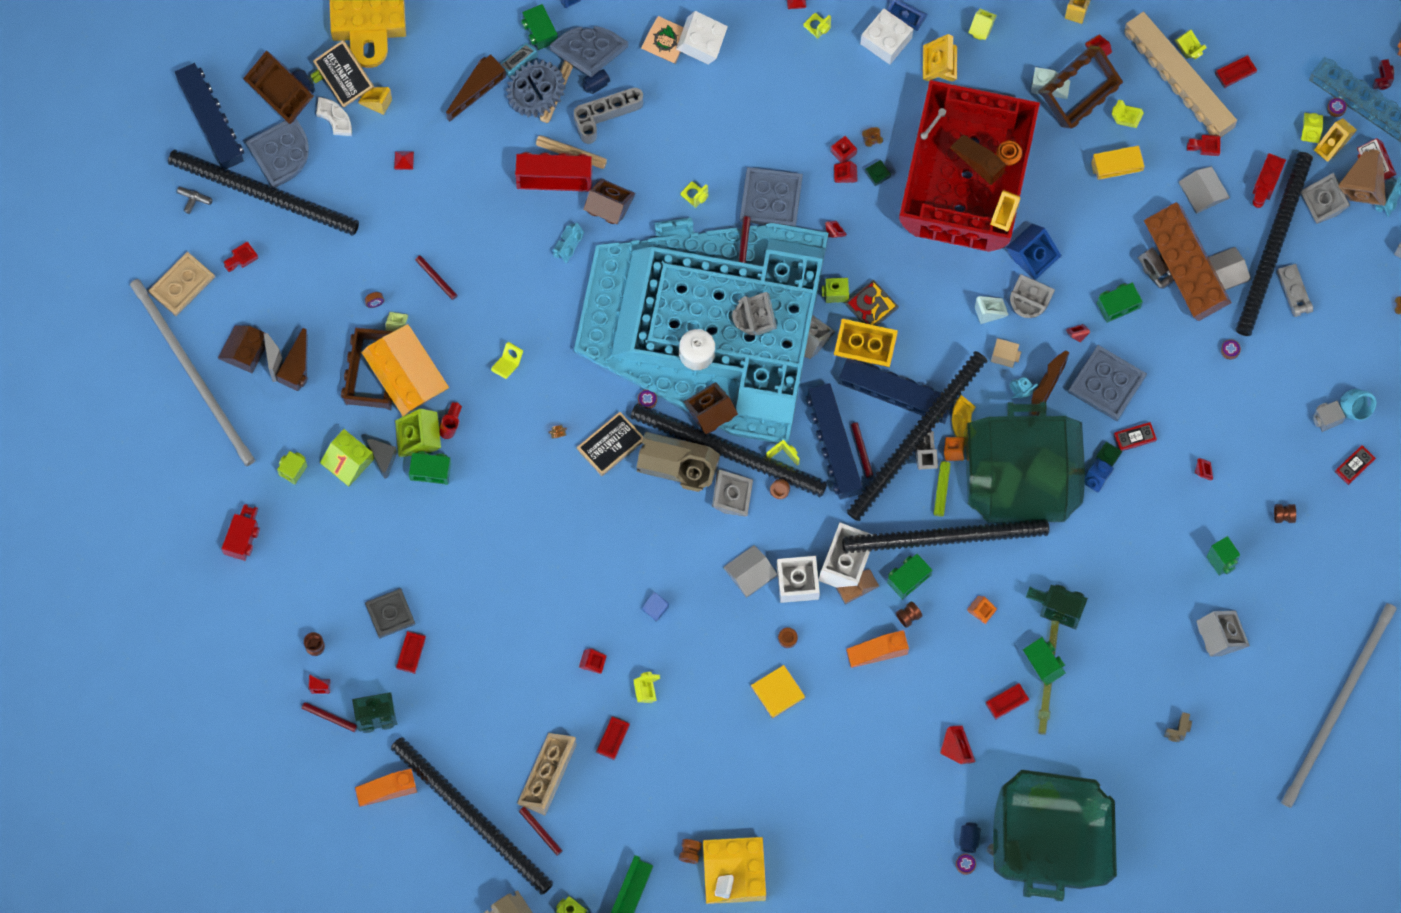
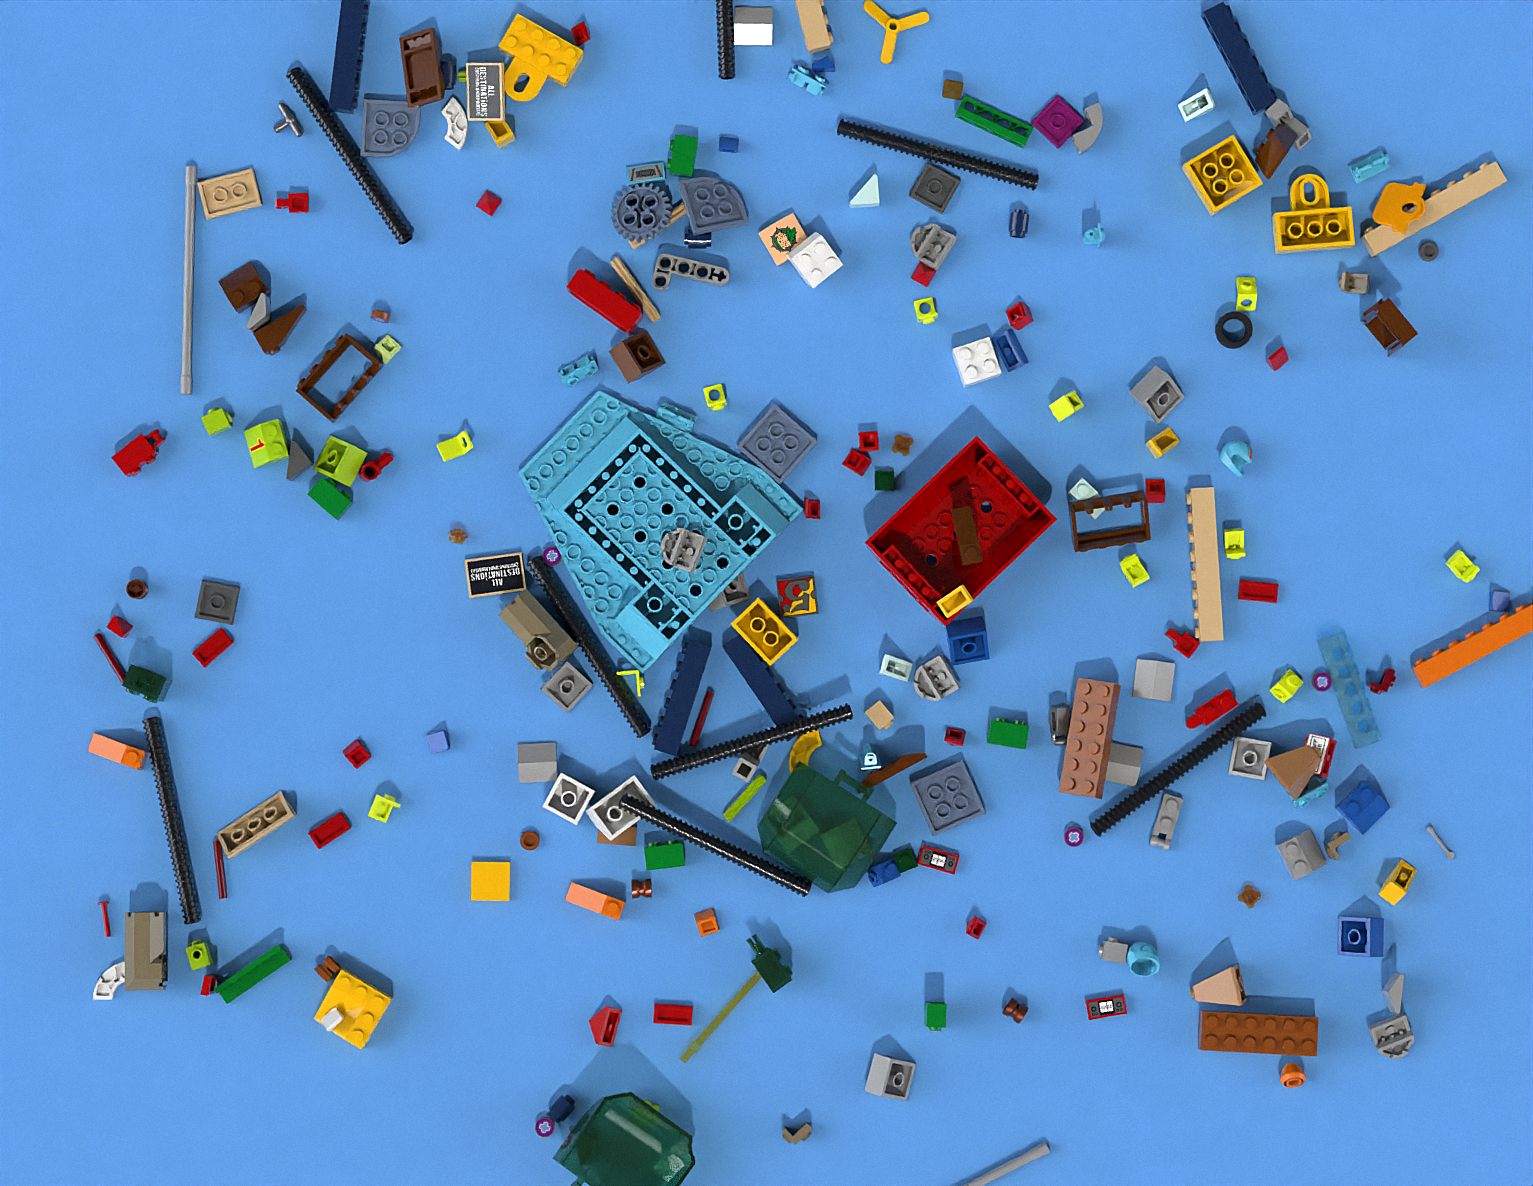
camera: 30 degrees right, 15 degrees up
light orange slope [361,324,449,416] -> none
dark red bar [415,255,458,300] -> none
reddish brown slope [446,55,506,122] -> none
white head [679,329,715,370] -> none
reddish brown slope [684,382,738,434] -> none
dark red bar [738,216,751,263] -> none
dark orange tile [770,479,790,499] -> none
lime brick [821,278,849,303] -> none
light grey hinge [921,108,946,140] -> none
yellow bracket [923,34,957,82] -> none
orange slope [944,437,965,461] -> none
orange cone [996,141,1022,166] -> none
green brick [1022,637,1066,686] -> none
yellow piece [1091,145,1145,180] -> none
yellow slope [1314,118,1357,162] -> none

